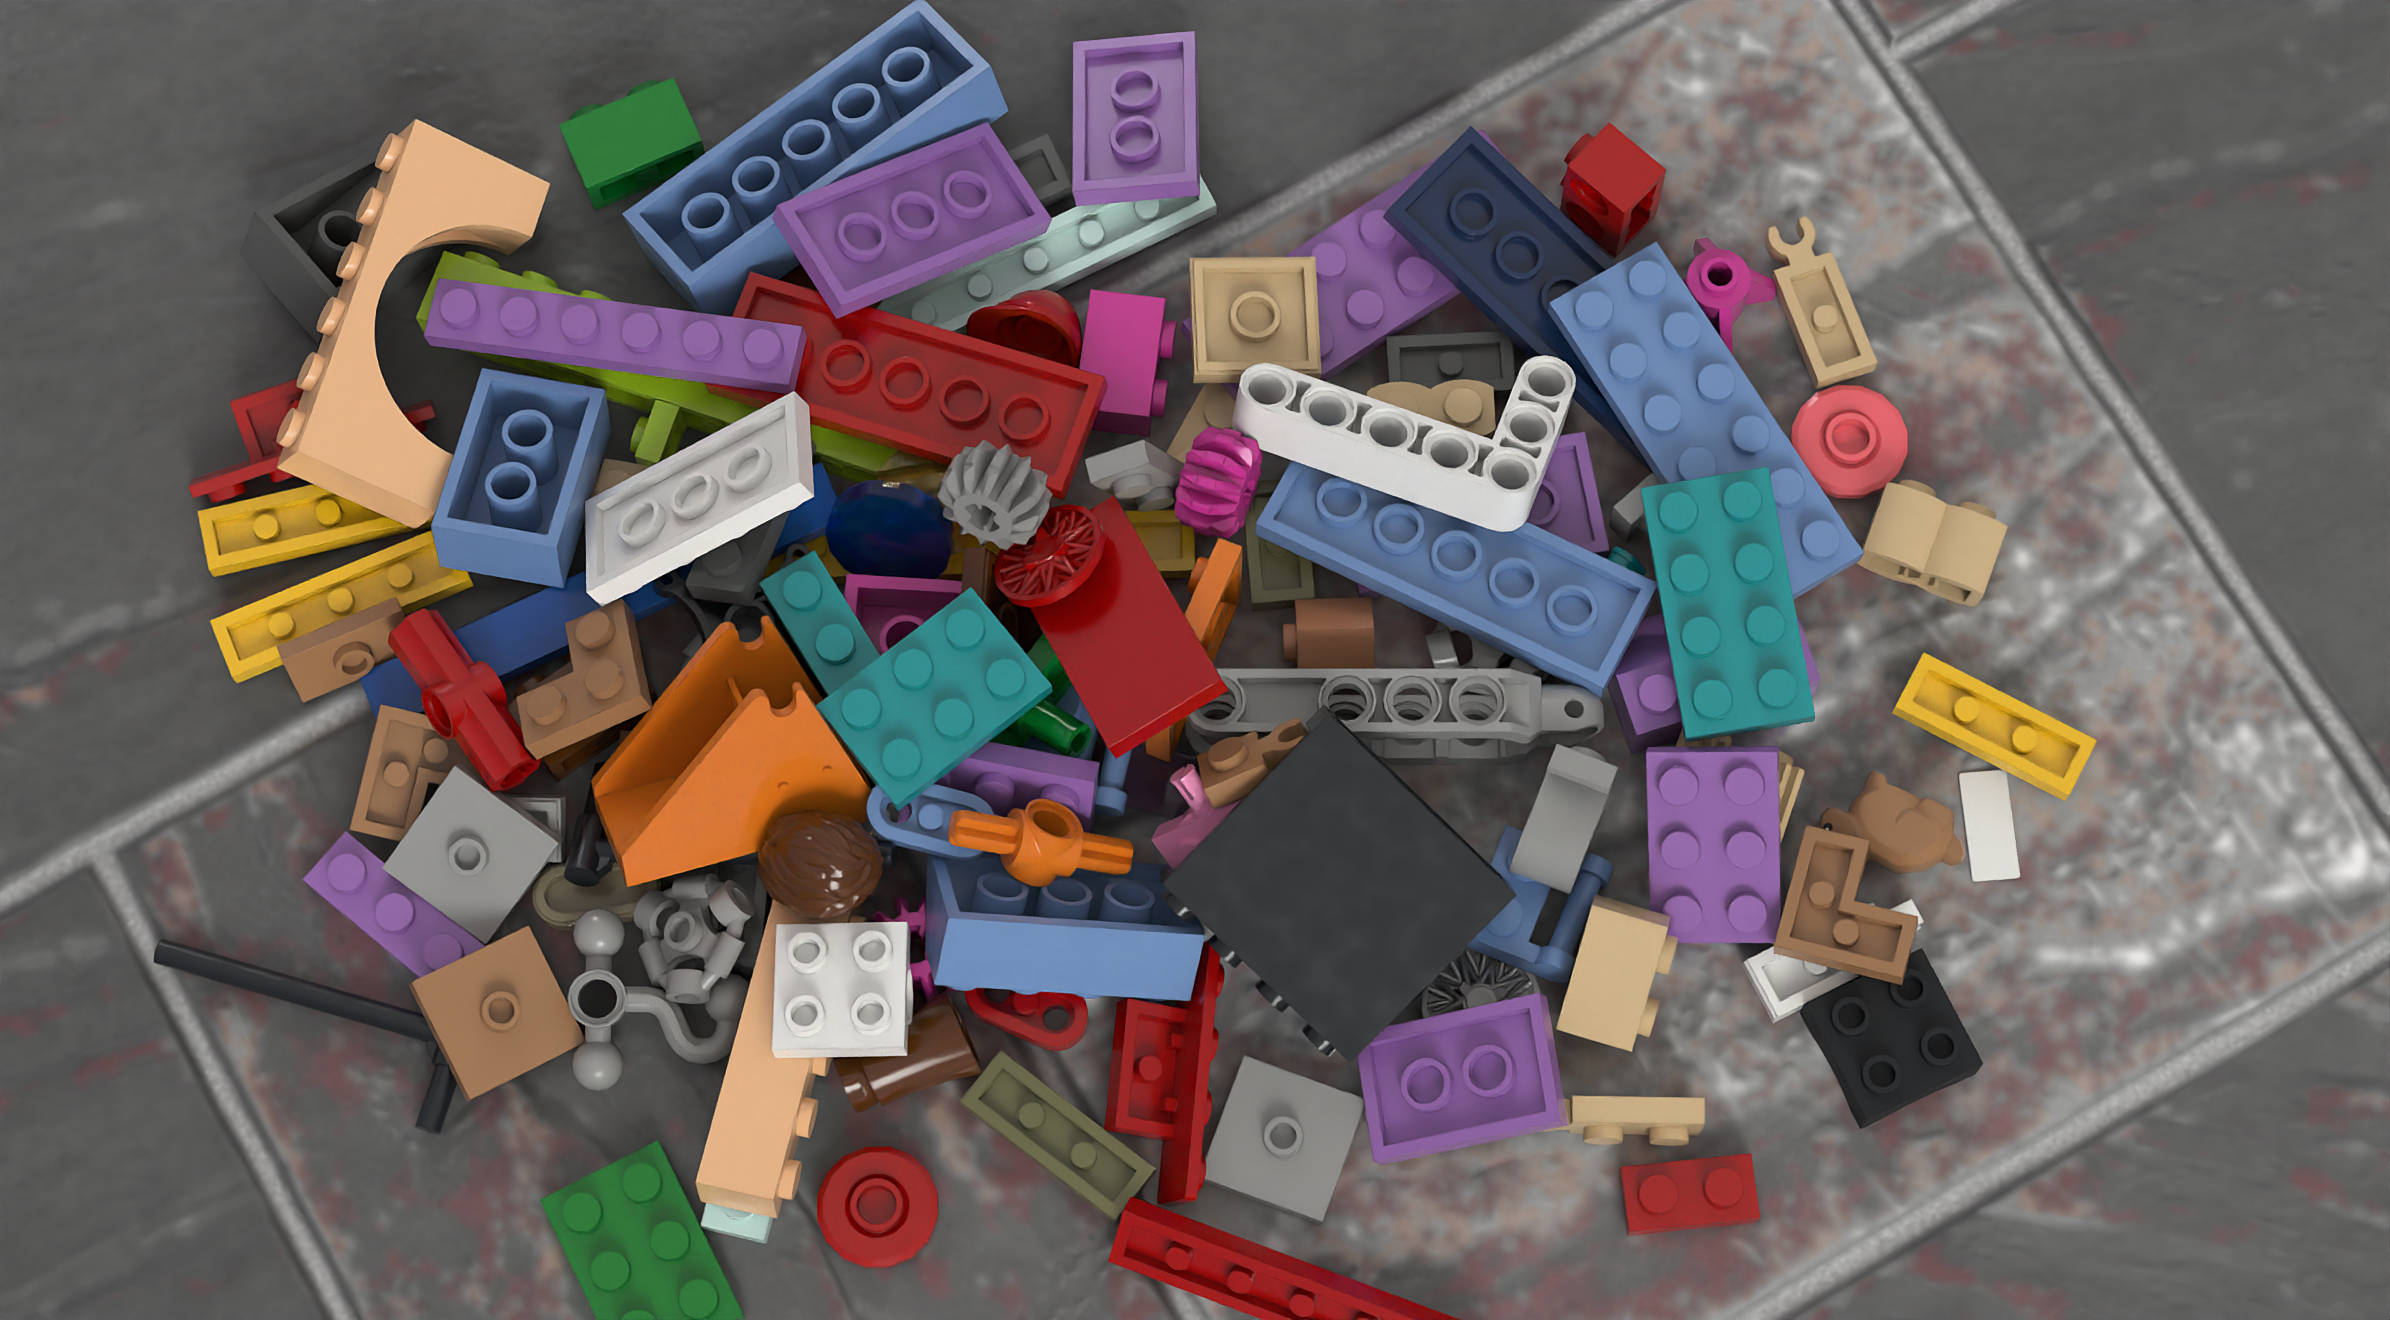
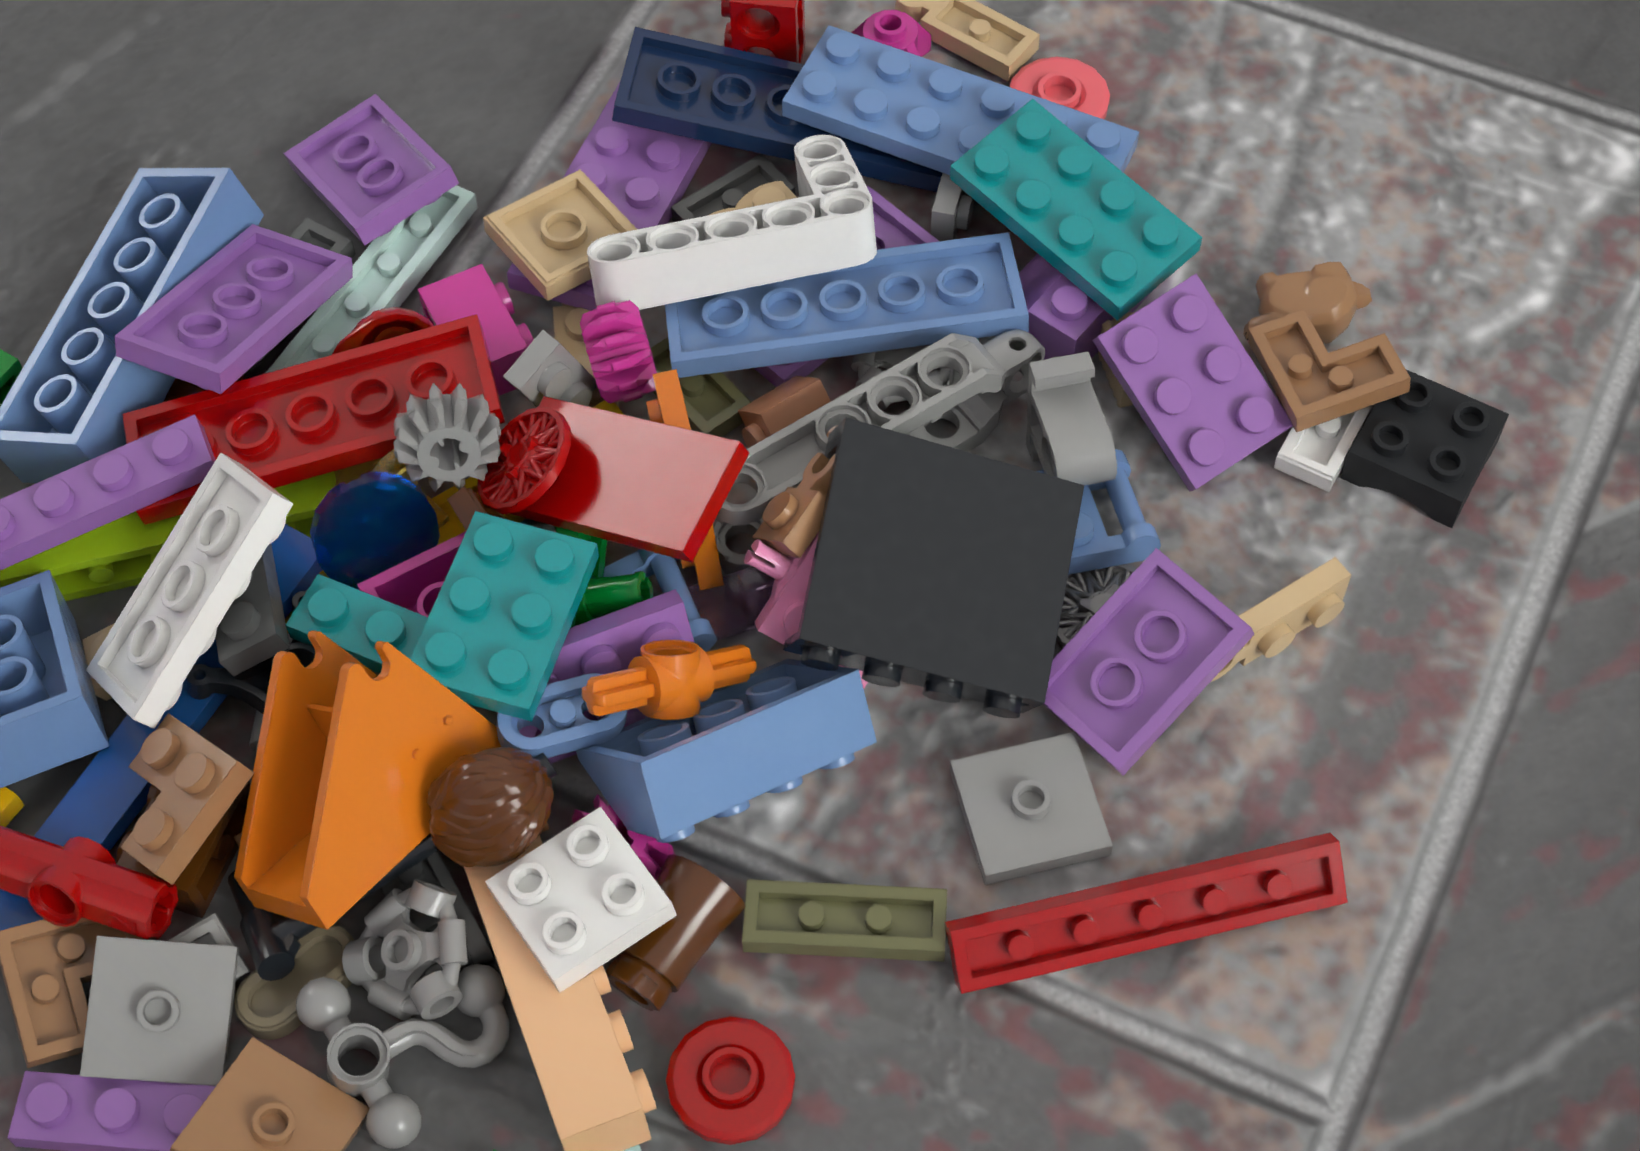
camera: 35 degrees left, 15 degrees down
lime plate [630,399,687,467] -> none
red plate [964,987,1089,1051] -> none
red bracket [1104,941,1225,1207] -> none
tan brick [1556,894,1678,1052] -> none
red plate [1619,1153,1760,1236] -> none
tan brick [1857,480,2008,607] -> none
yellow plate [1892,652,2097,801] -> none
white sticker [1959,770,2020,882] -> none

